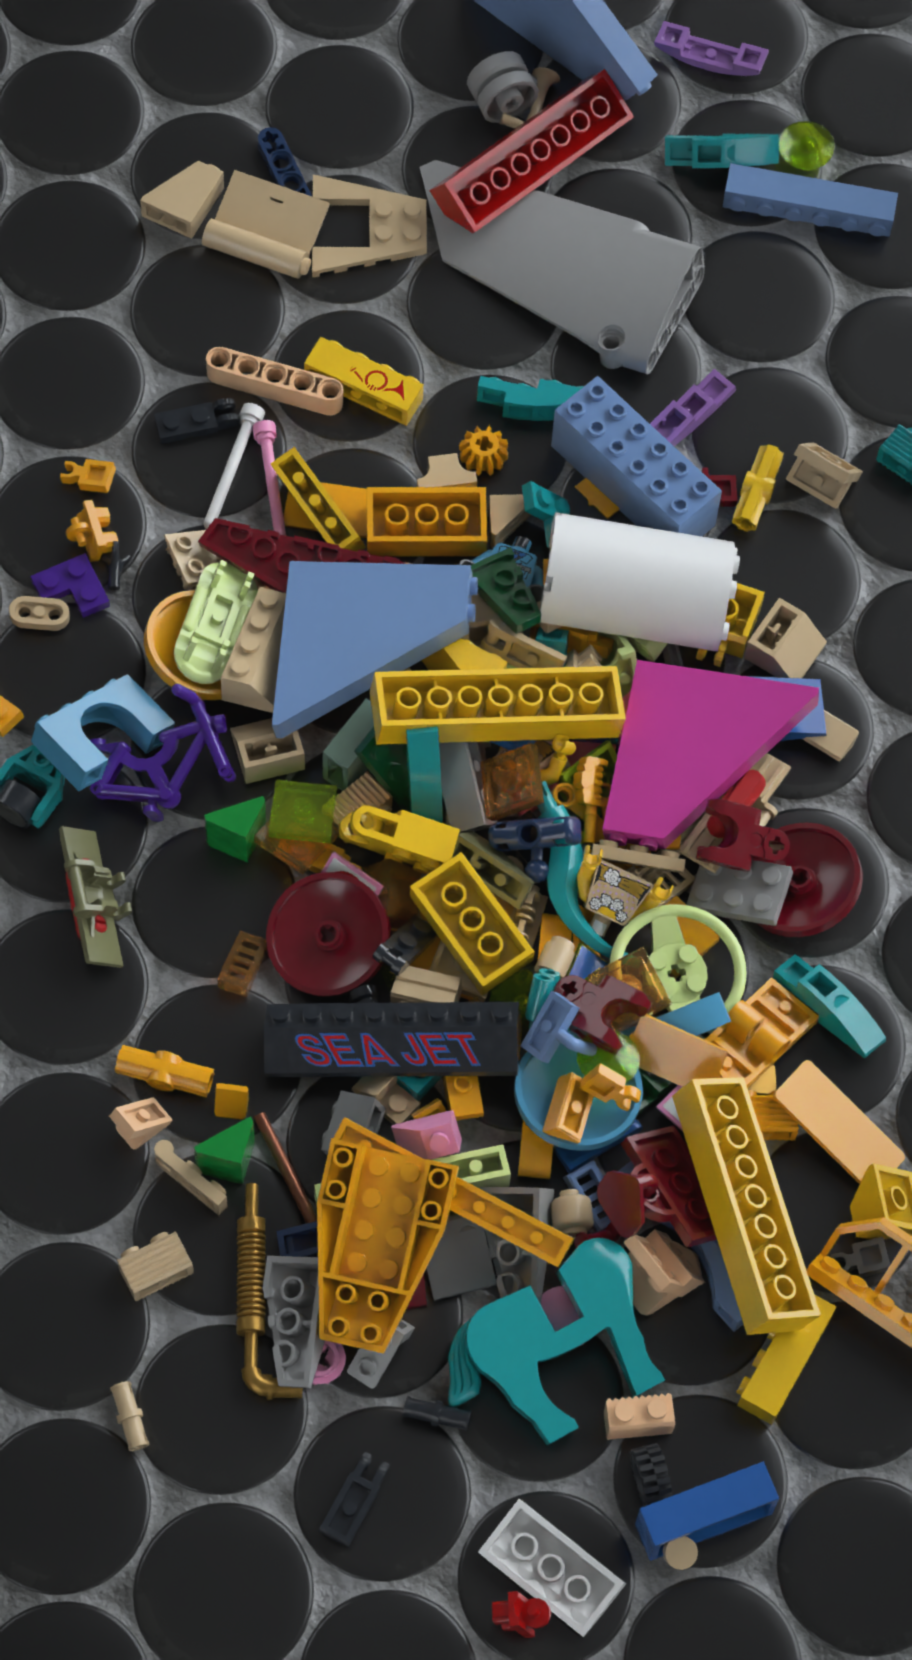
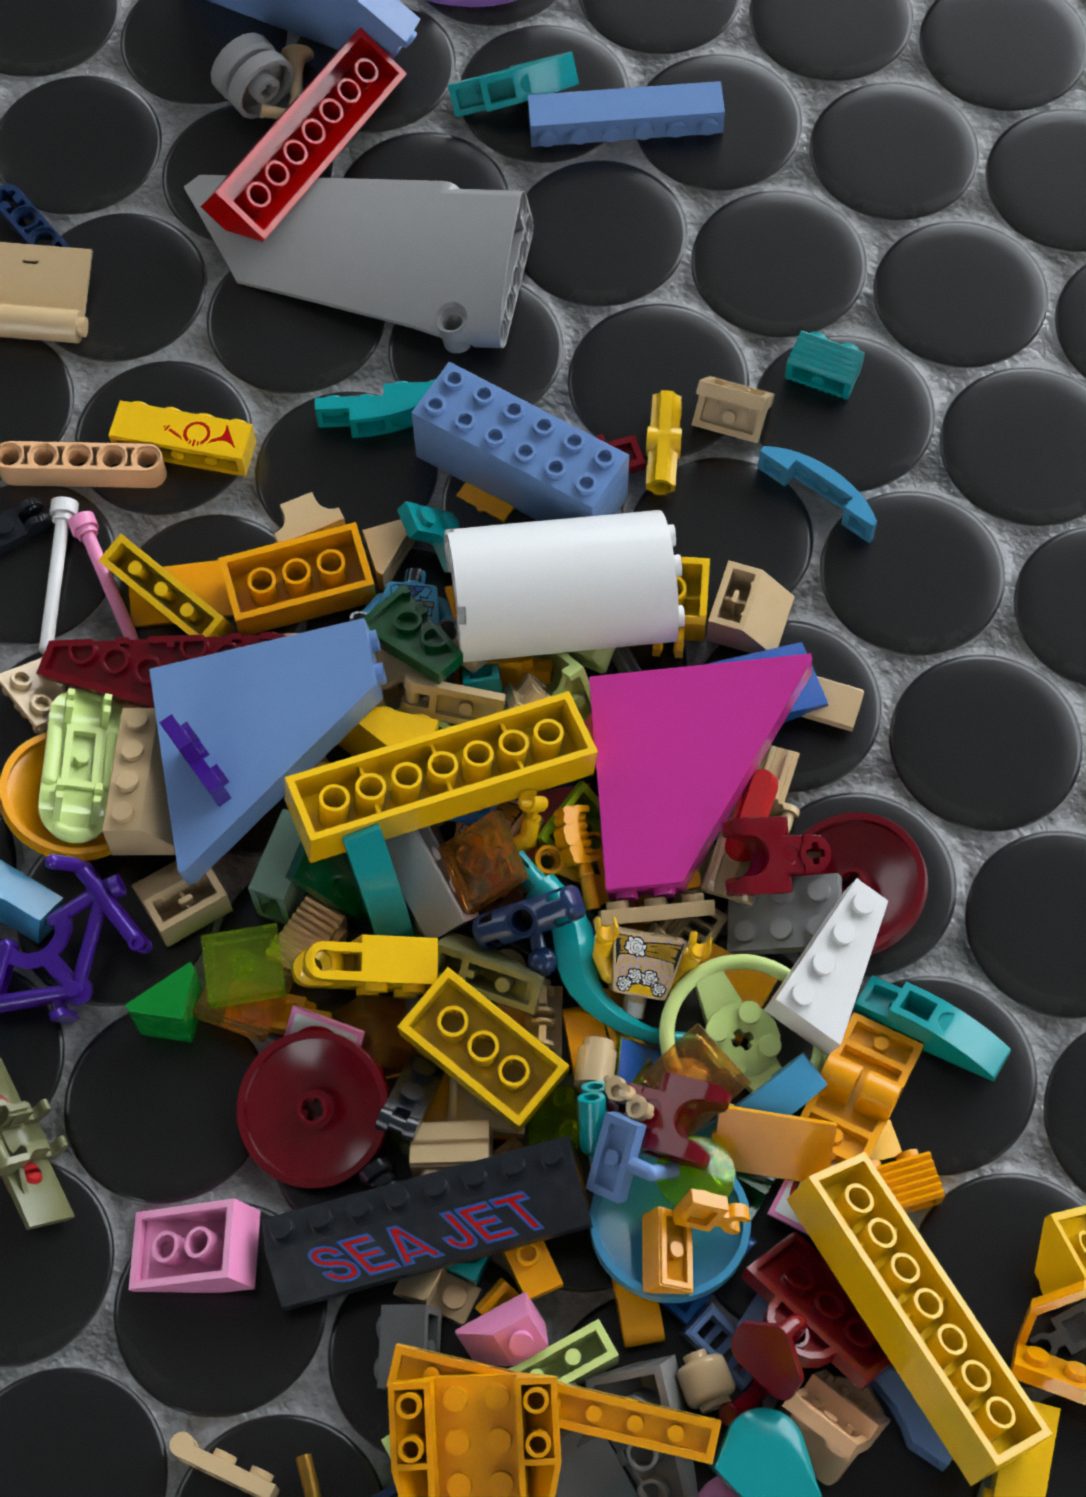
camera: 10 degrees left, 0 degrees up
light nougat slope [109,1097,173,1150] -> none
light orange piece [115,1045,214,1097] -> none
green slope [194,1117,255,1184] -> none
light orange slope [214,1083,249,1120] -> none
clear orange slope [217,931,267,997] -> none
copper bar [254,1112,317,1224] -> none
tan wing [312,175,427,277] -> none
light orange gear [459,425,509,476] -> none
medium lavender slope [650,369,736,446] -> none
light orange piece [773,1060,905,1184] -> none
clear neon green dish [779,121,835,170] -> none
none -> bright pink slope [128,1198,261,1293]
none -> dark purple plate [159,714,231,807]
none -> tan piece [603,1075,654,1121]
none -> dark azure slope [758,446,877,543]
none -> white wedge [764,879,888,1056]

